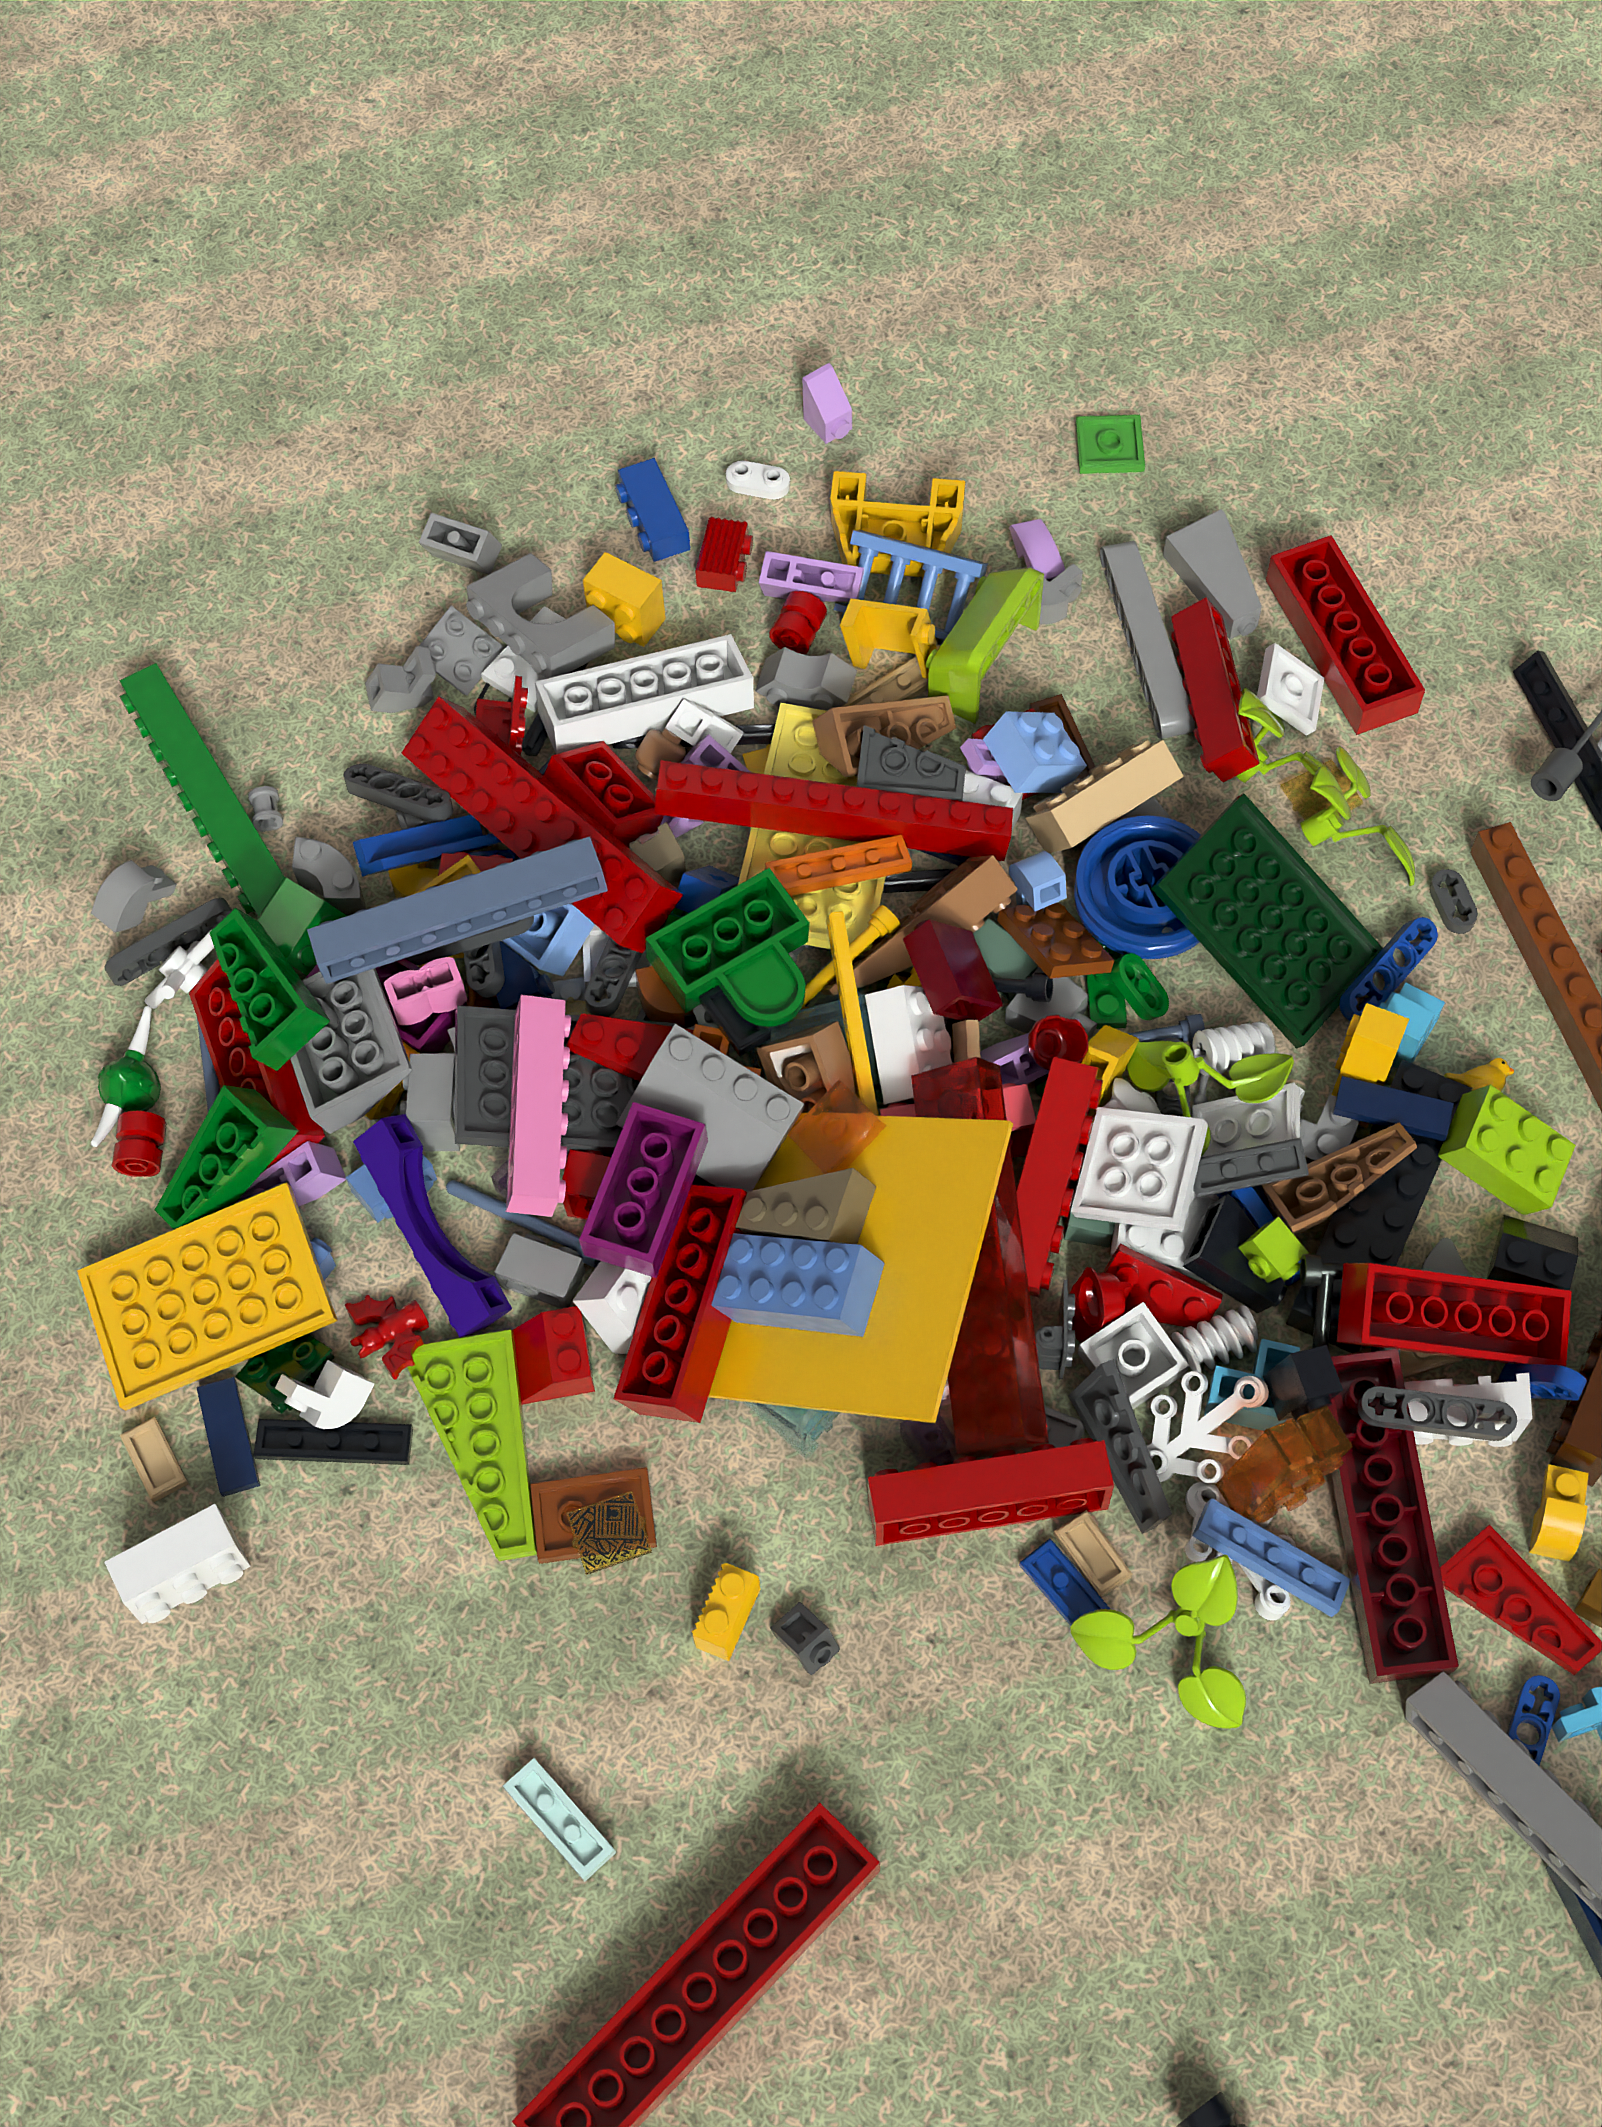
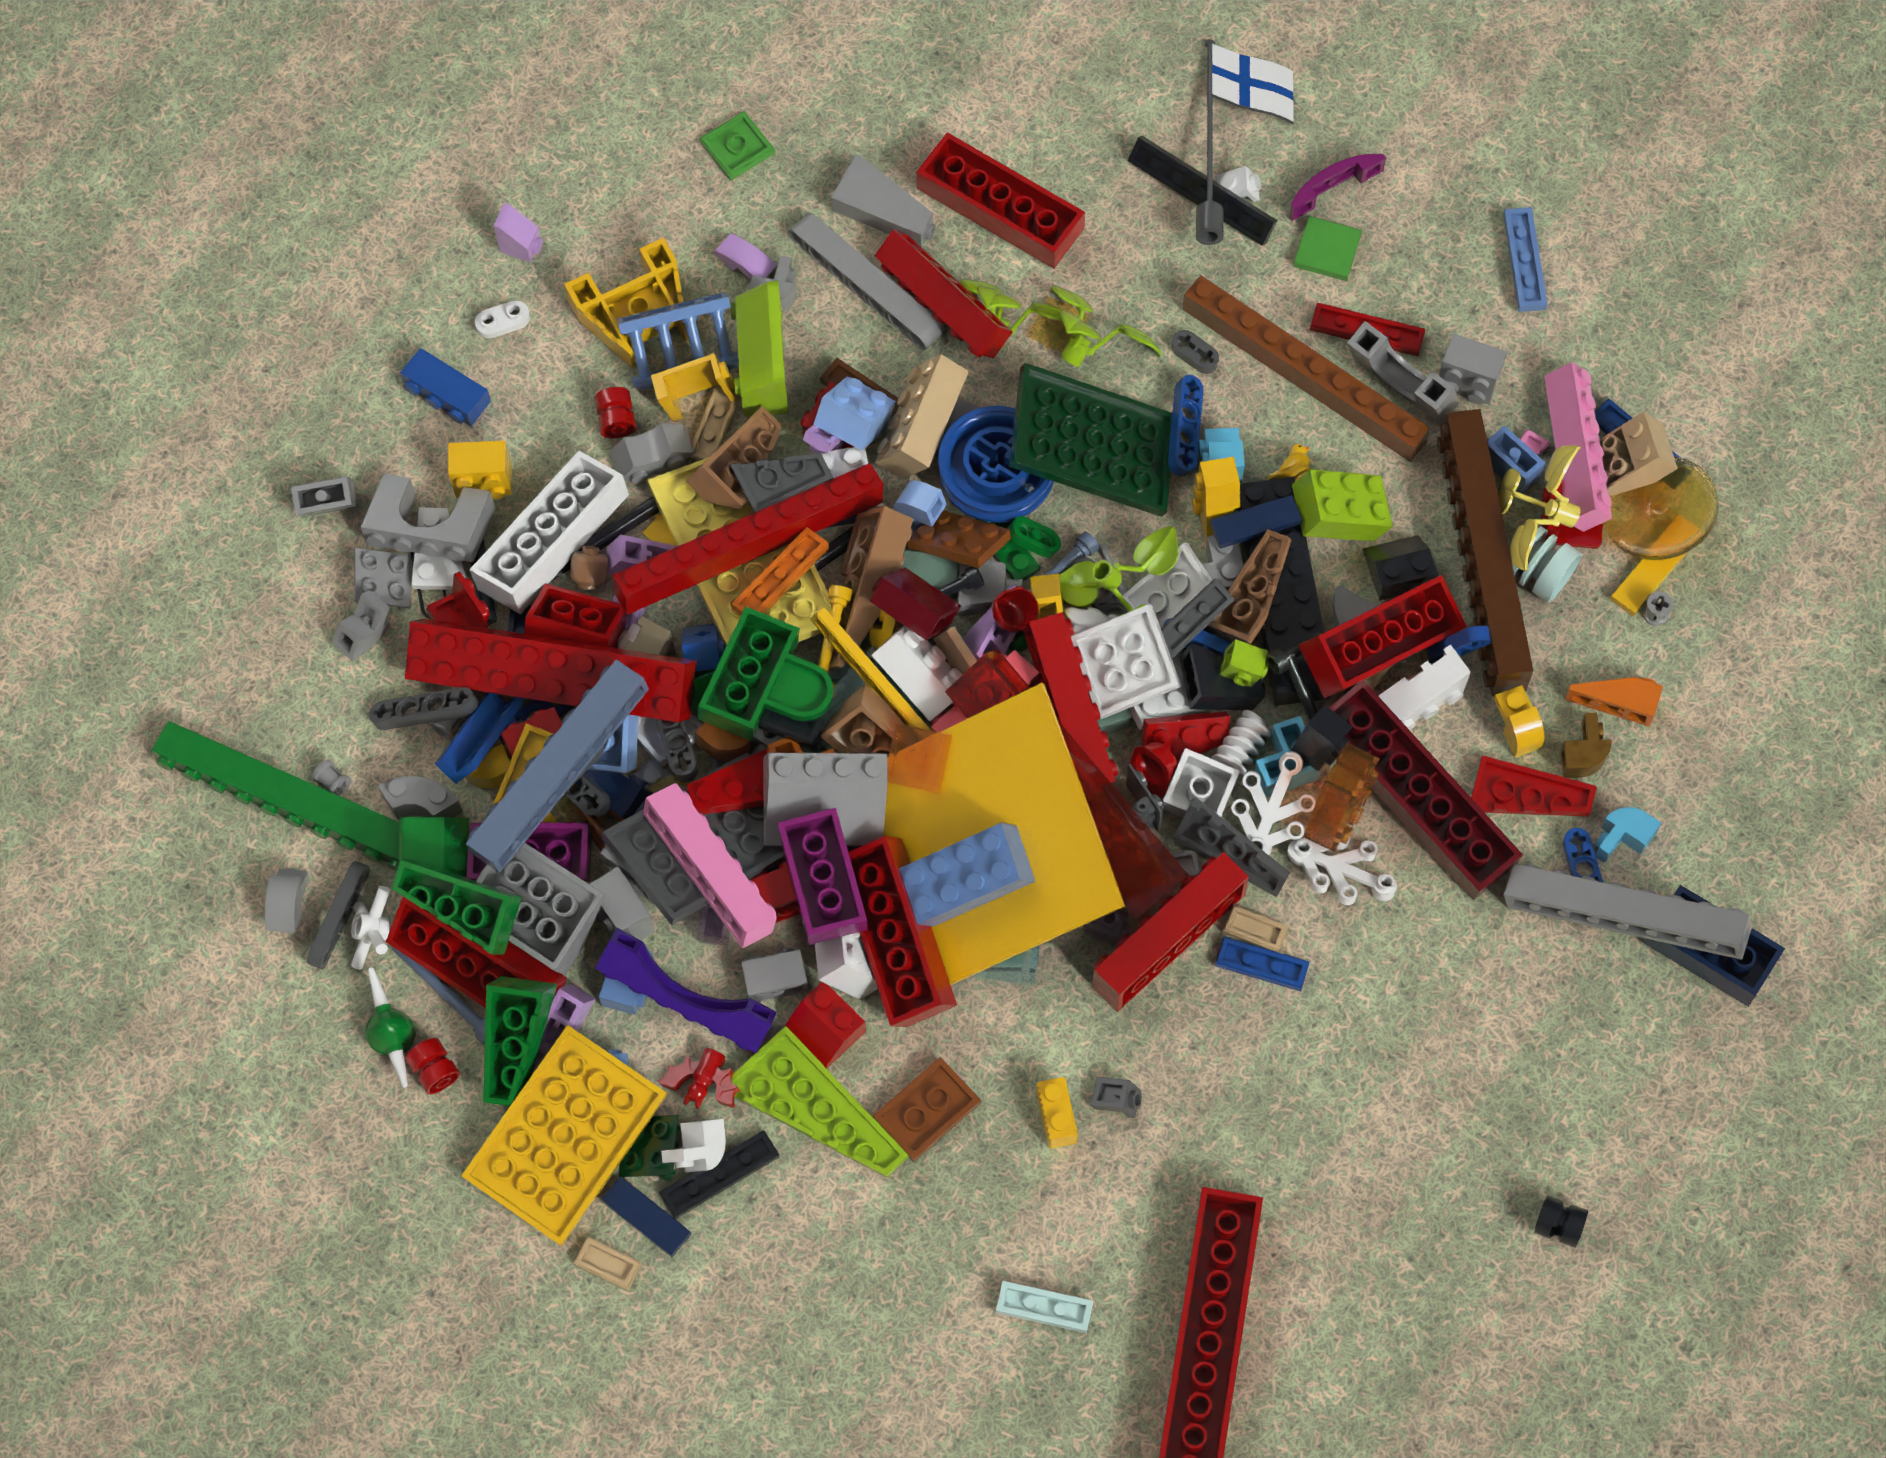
camera: 35 degrees left, 5 degrees up
white brick [104,1504,251,1624] -> none
bright pink brick [383,957,468,1025] -> none
sand blue piece [446,1180,600,1268] -> none
clear yellow piece [566,1491,652,1575] -> none
white slope [665,698,743,753] -> none
red brick [695,516,753,592] -> none
dark tan wedge [735,1168,876,1244] -> none
lavender slope [759,551,864,602] -> none
lime plant [1070,1554,1246,1729] -> none
white piece [1192,1021,1276,1076] -> none
medium blue plate [1192,1498,1351,1617] -> none
white plate [1257,643,1324,736] -> none
dark grey beam [1357,1386,1518,1441] -> none

